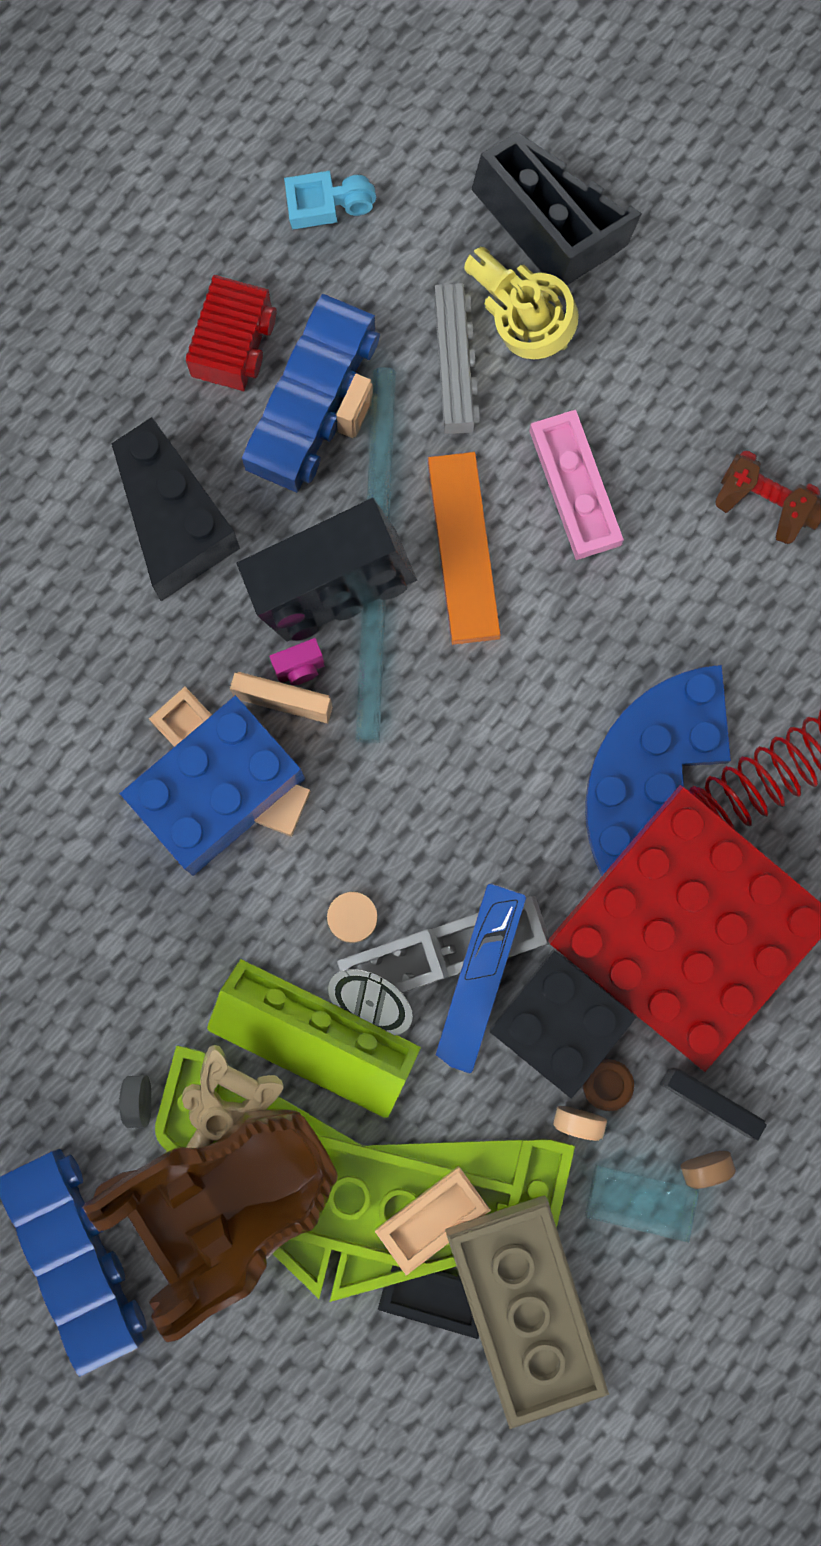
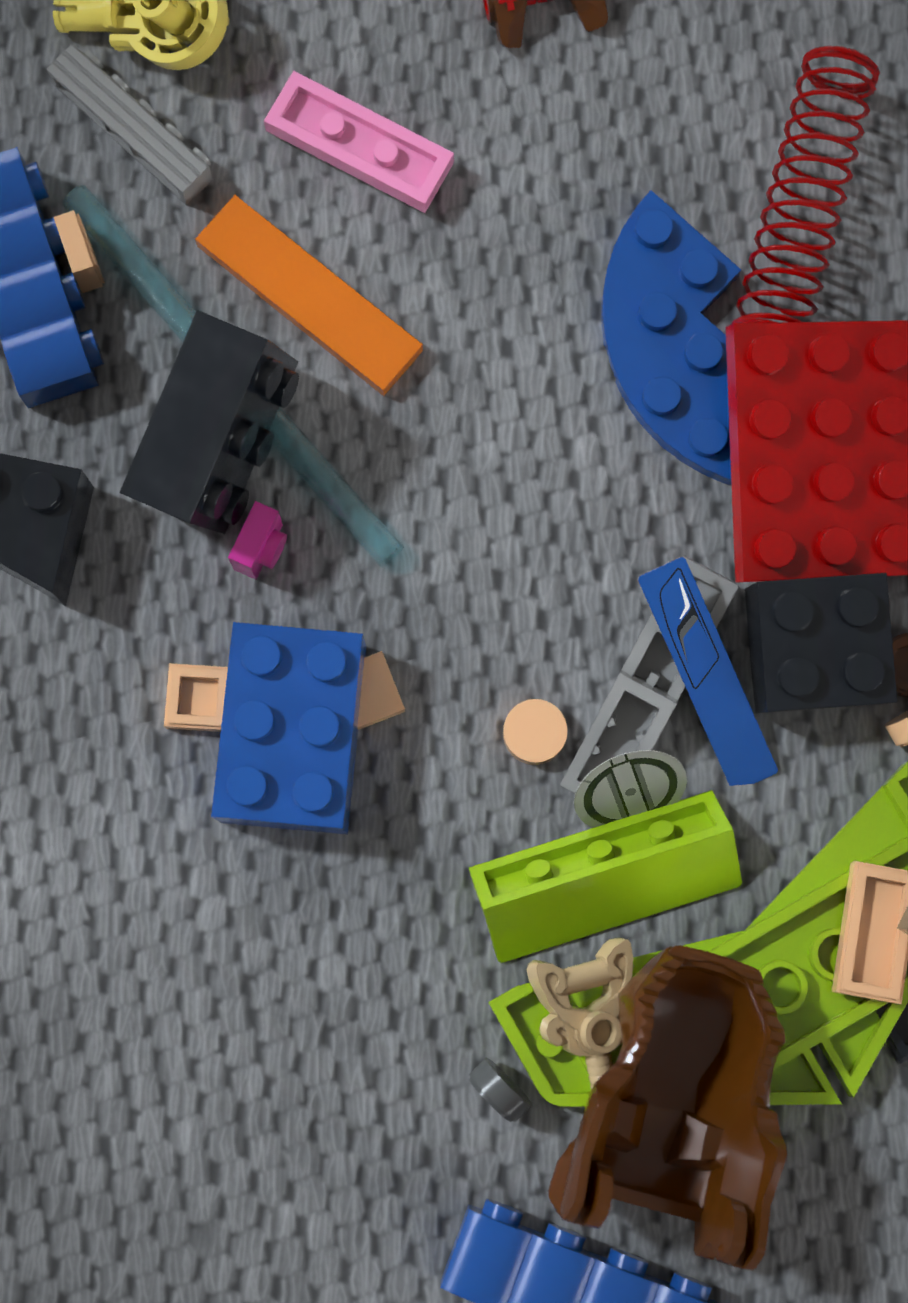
camera: 45 degrees left, 0 degrees up
light nougat tile [230,672,333,724] -> none

